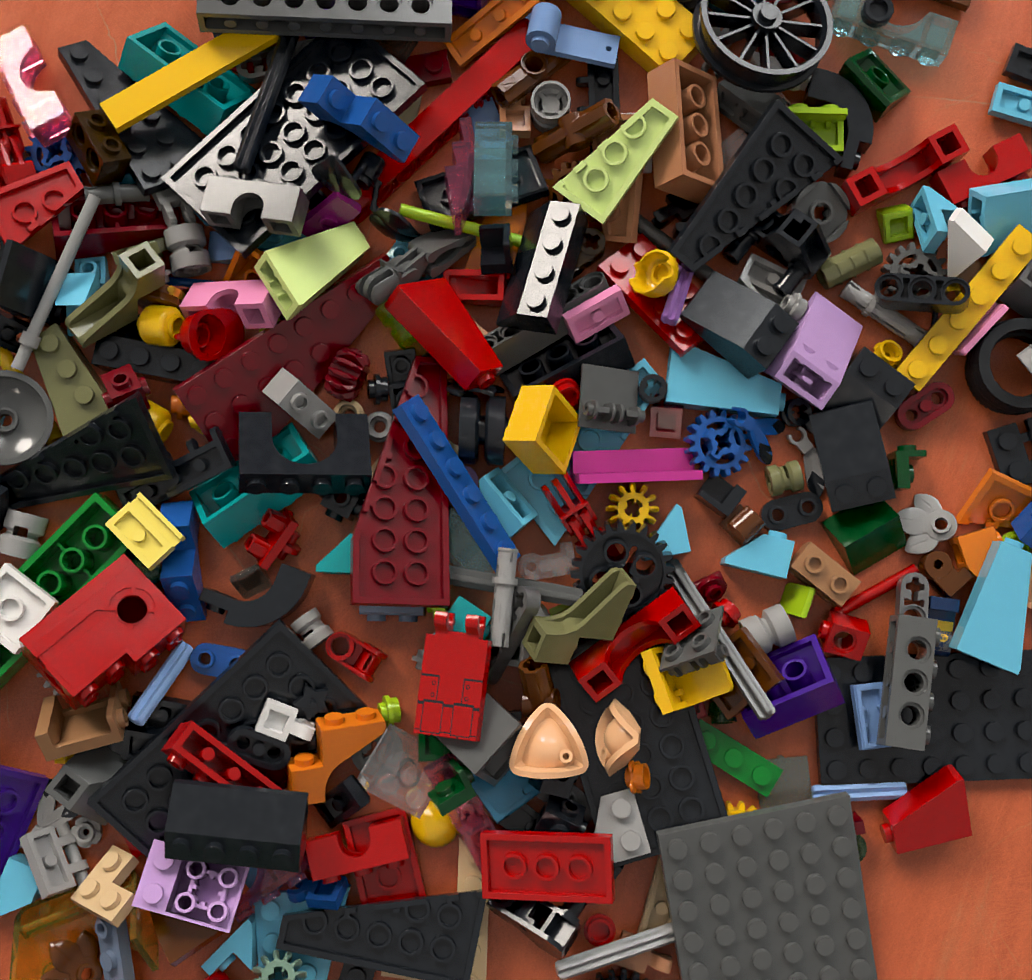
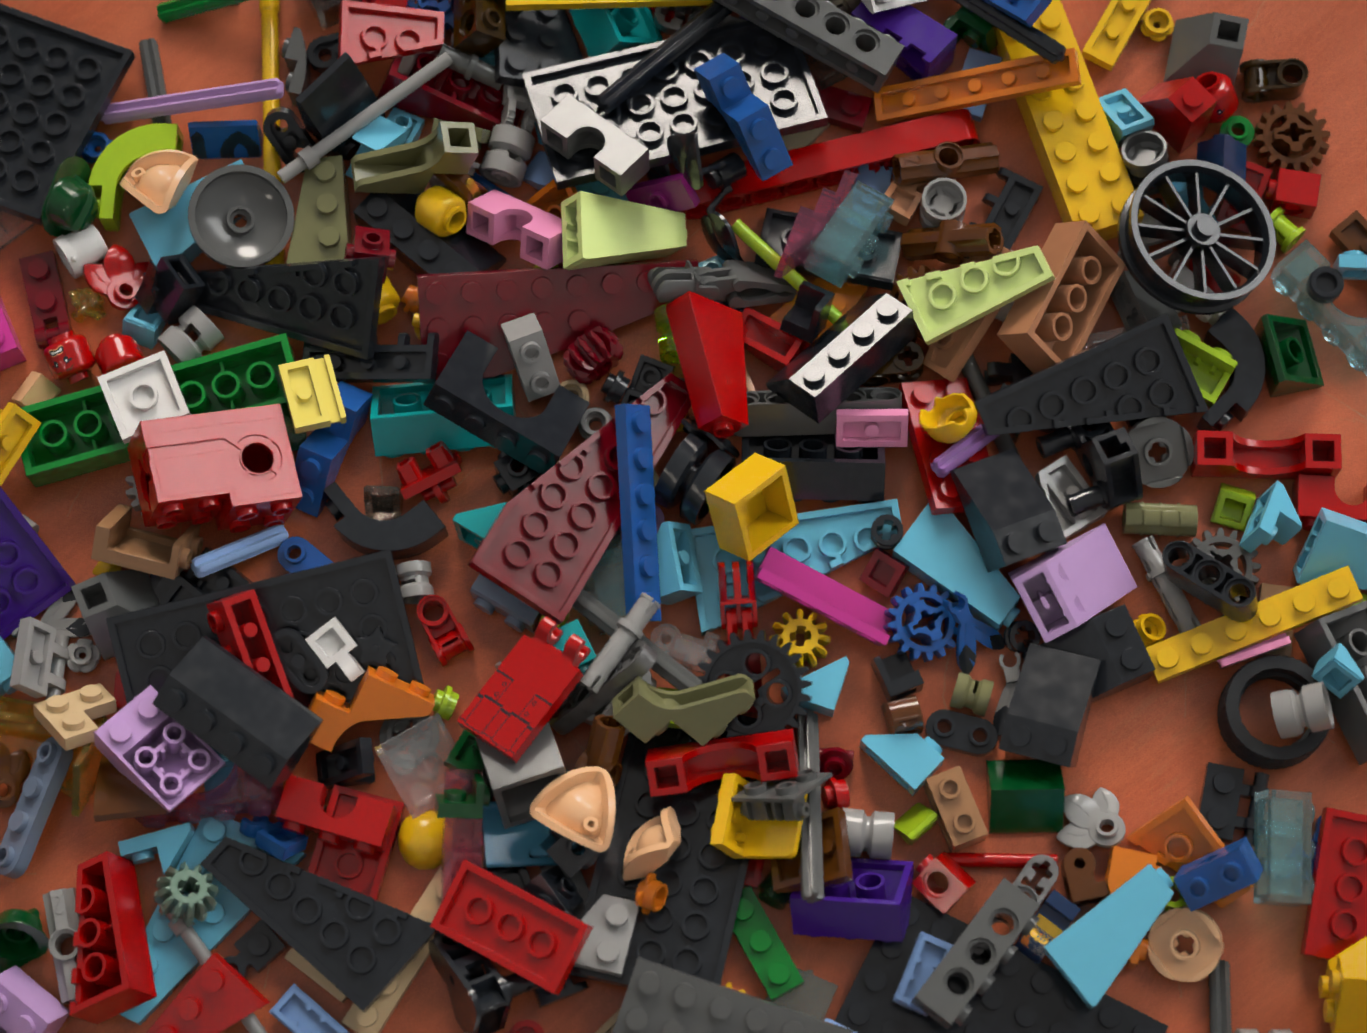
camera: 30 degrees right, 10 degrees down
red piece [174,308,245,361] -> none
medium blue door [525,2,621,69] -> none
red plate [553,378,580,407] -> none
dark grey hinge [578,363,646,434] -> none
light grey plate [780,293,808,321] -> none
dark green bracket [887,445,927,491] -> none
dark red plate [894,382,955,431] -> none
white slope [947,208,994,277] -> none

